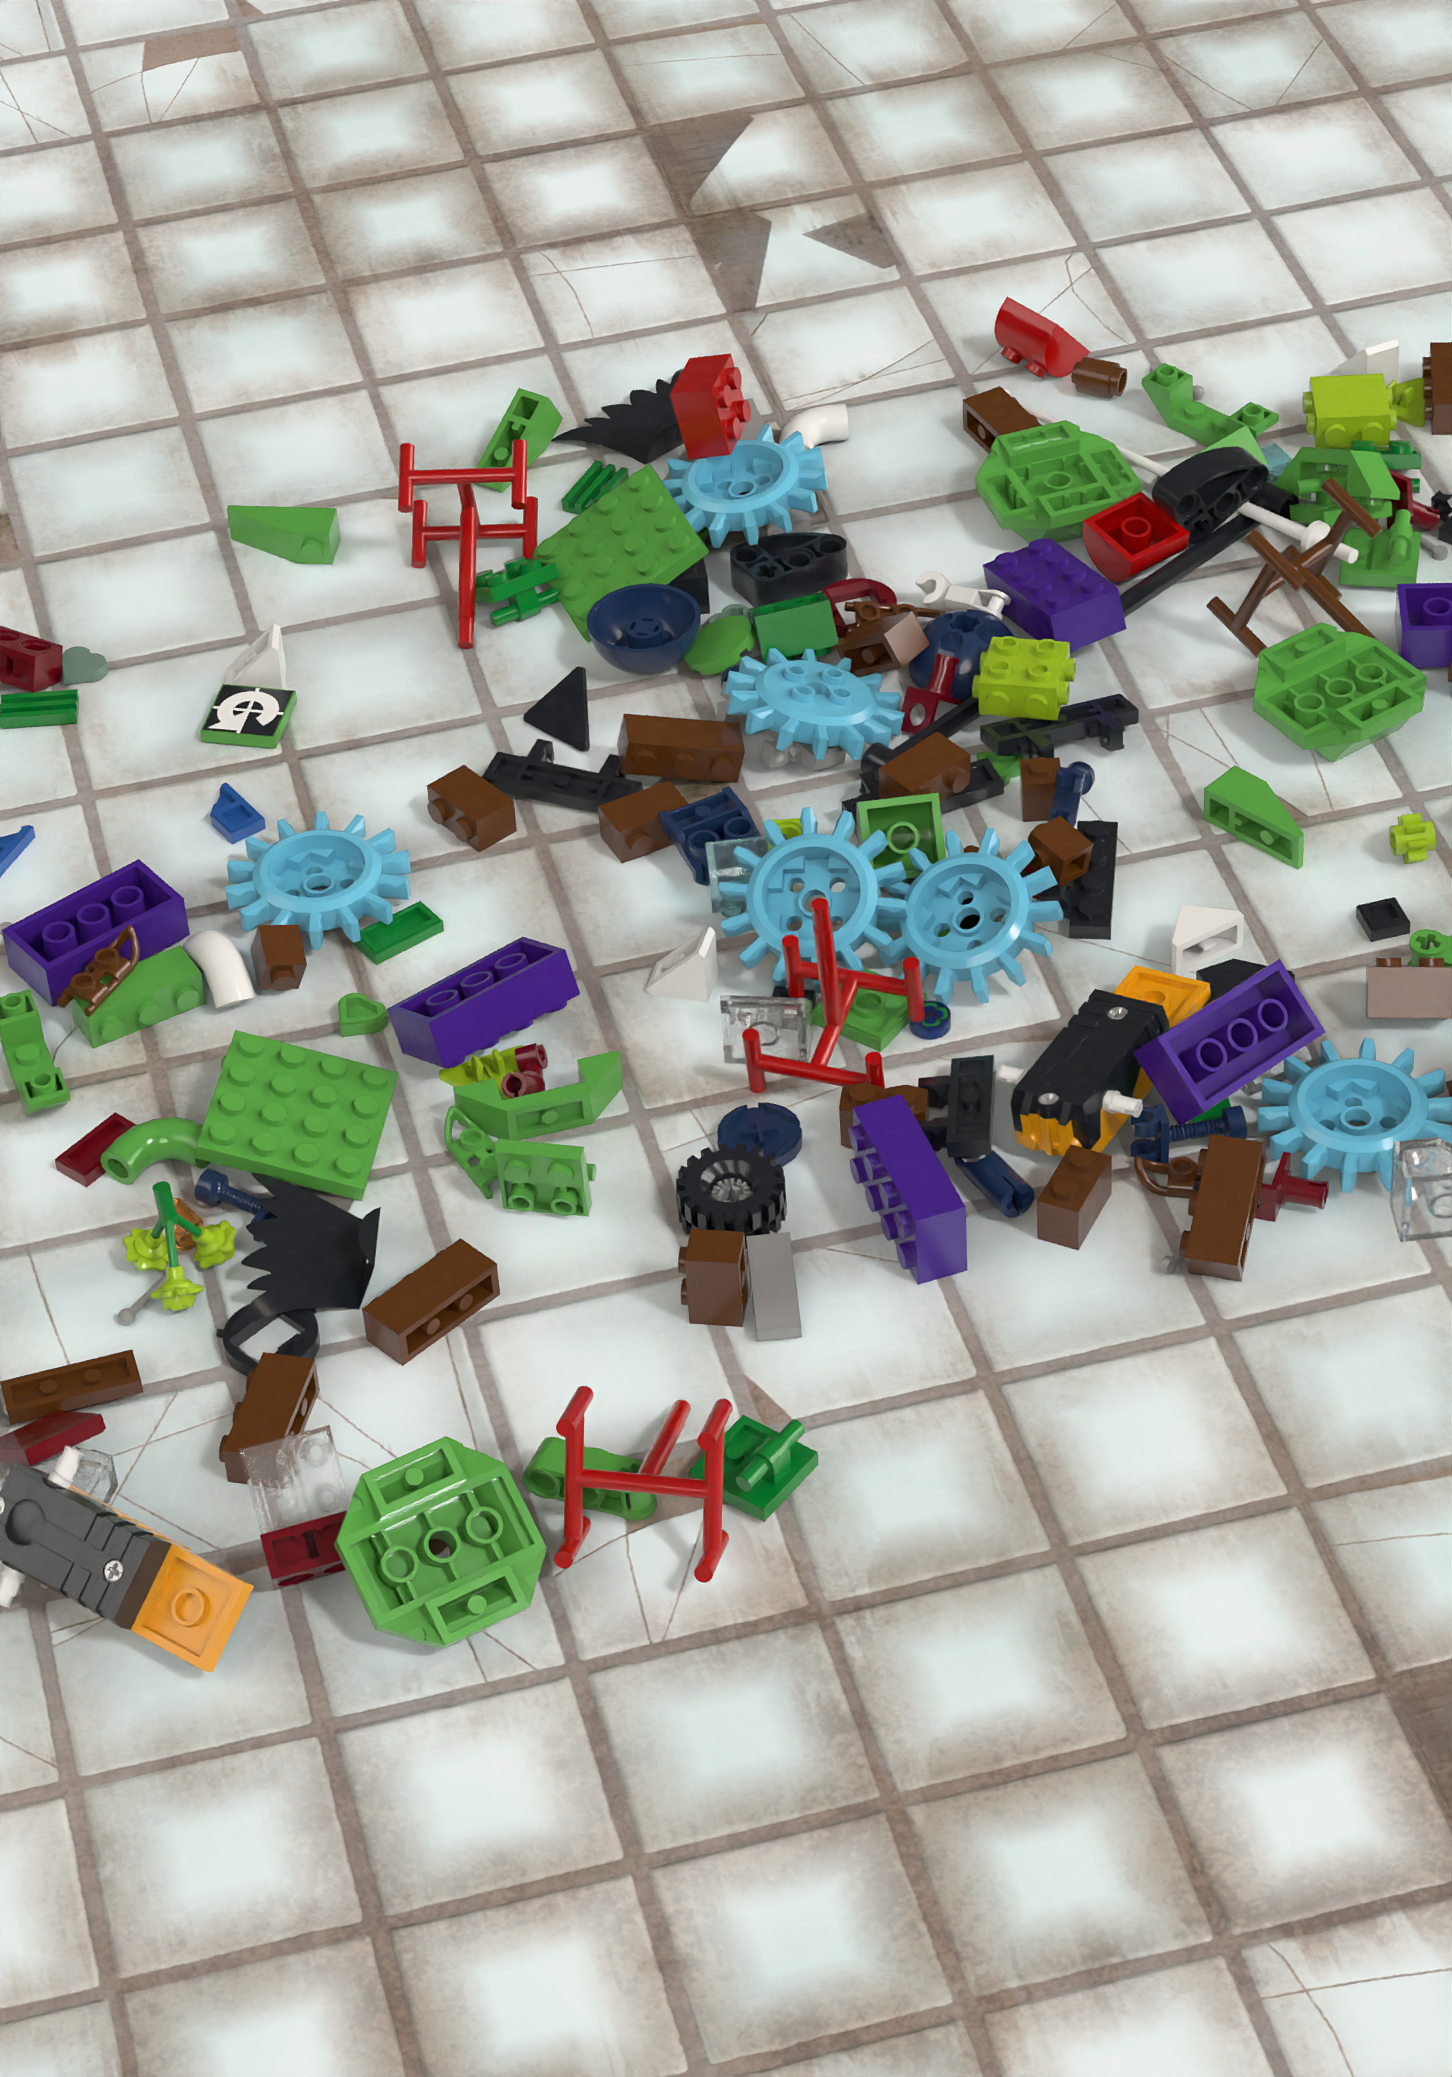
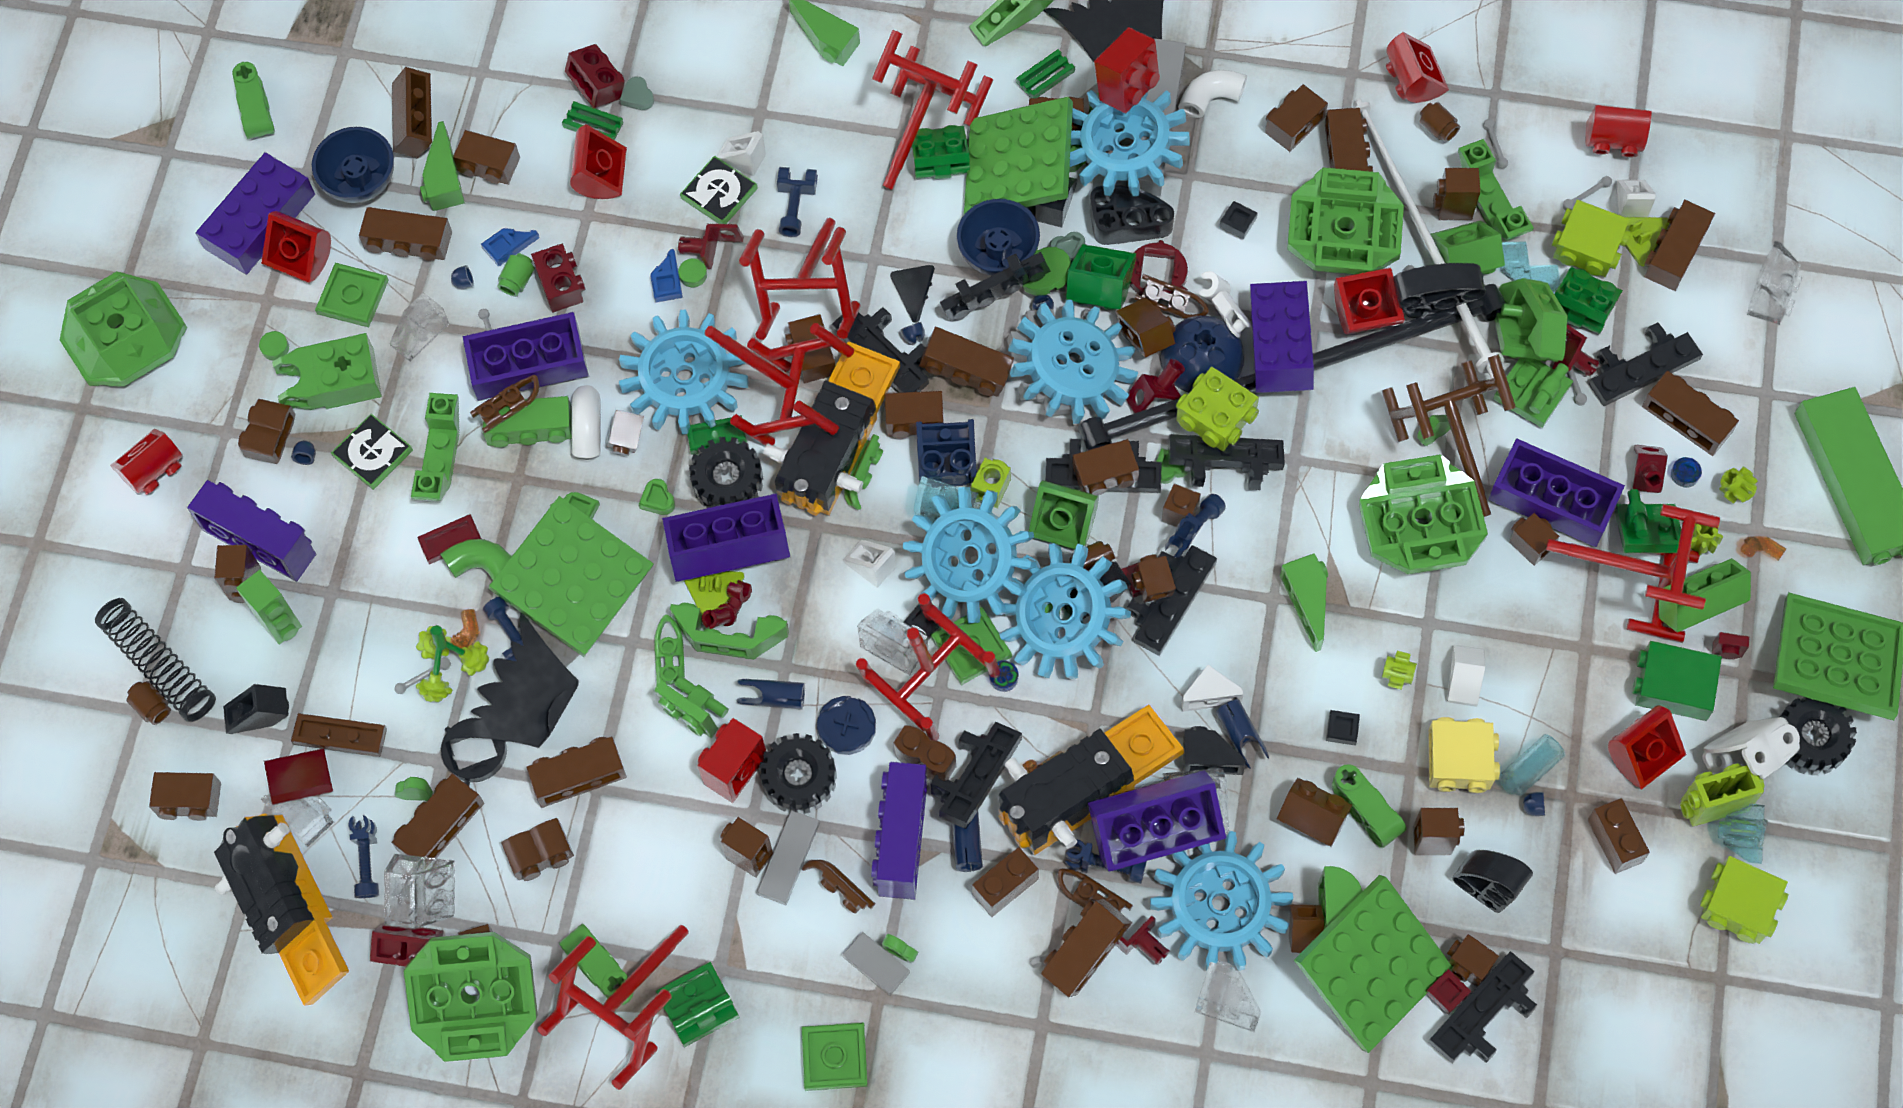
camera: 25 degrees right, 25 degrees up
none -> dark blue bar [348,815,379,899]
none -> bright green tile [395,777,433,801]
none -> bright green brick [497,253,535,297]
none -> reddish brown brick [501,818,574,881]
none -> dark red brick [531,243,586,313]
none -> red brick [570,124,627,199]
none -> dark red bracket [678,223,744,269]
none -> bright green tile [678,258,707,288]
none -> black bush [689,437,764,508]
none -> red brick [697,718,766,803]
none -> red piece [705,323,854,446]
none -> dark blue piece [737,679,805,709]
none -> red piece [739,218,861,340]
none -> piece [763,341,900,516]
none -> dark blue bar [777,167,818,237]
none -> reddish brown piece [802,860,876,914]
none -> bright green tile [802,1023,868,1091]
none -> light grey tile [843,932,910,996]
none -> bright green piece [844,434,883,510]
none -> bright green tile [882,934,919,963]
none -> dark blue hinge [900,322,925,345]
none -> black hinge [940,252,1051,322]
none -> dark blue piece [1216,699,1269,769]
none -> black plate [1219,201,1258,239]
none -> reddish brown brick [1265,84,1328,152]
none -> bright green tile [1417,415,1450,446]
none -> reddish brown brick [1433,168,1480,220]
none -> light grey hinge [1563,176,1612,211]
none -> red brick [1585,105,1652,157]

